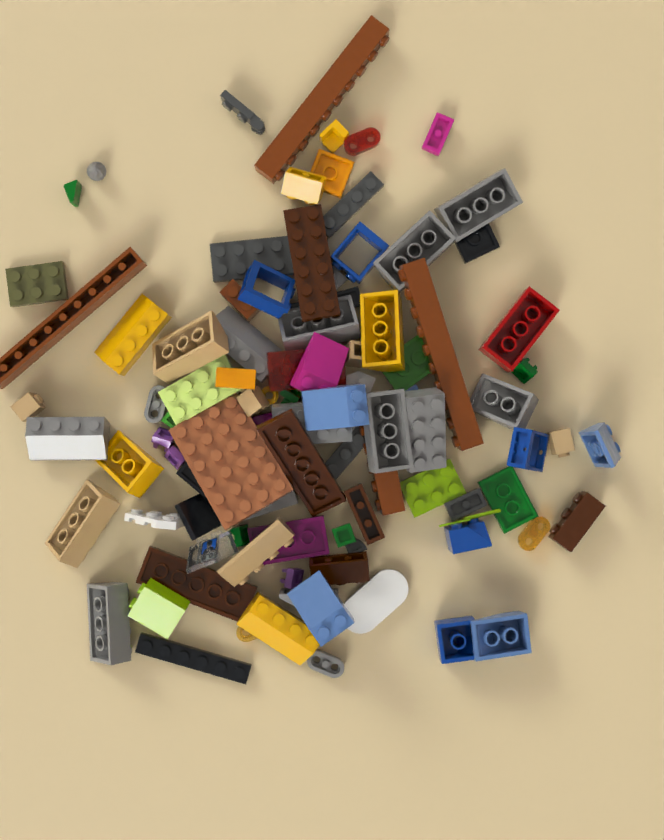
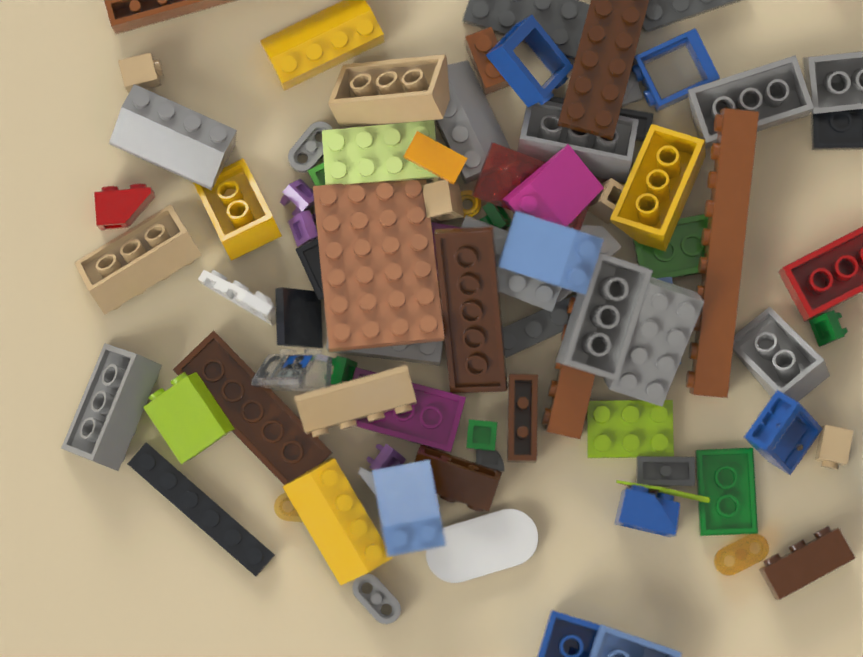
camera: 25 degrees right, 5 degrees down
none -> red slope [94,184,155,230]

